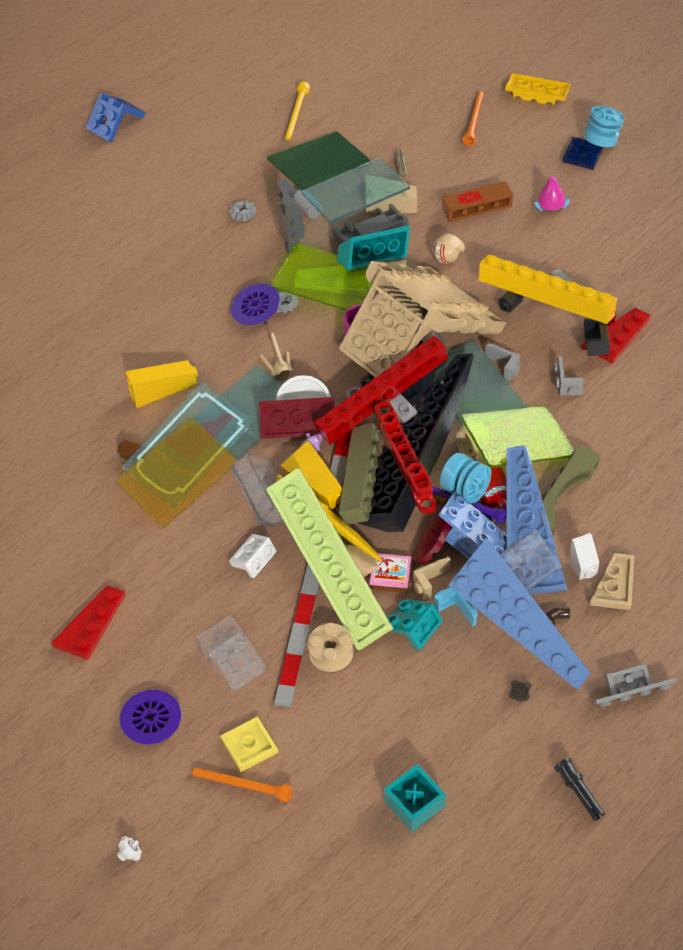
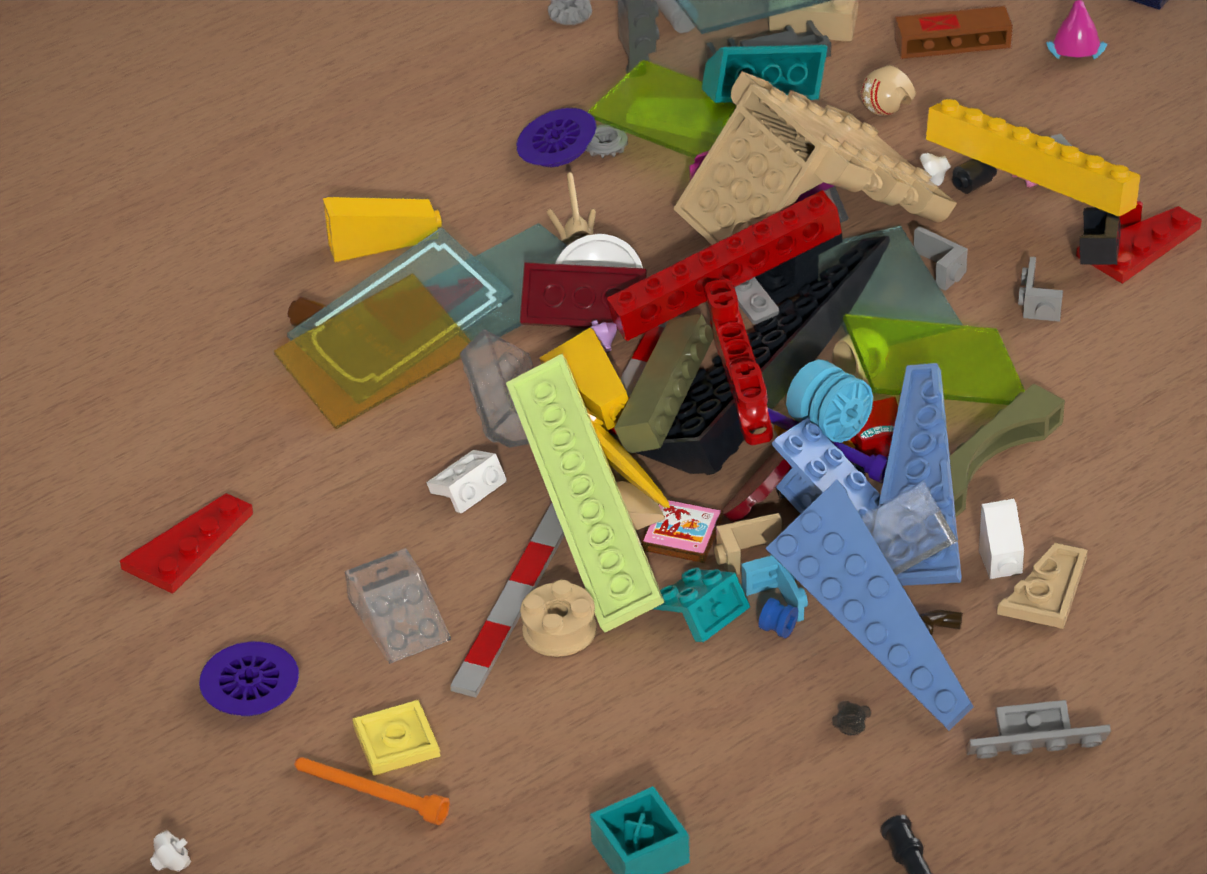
camera: 10 degrees right, 10 degrees down
none -> blue wheel [759,598,798,638]
none -> white piece [920,153,951,186]

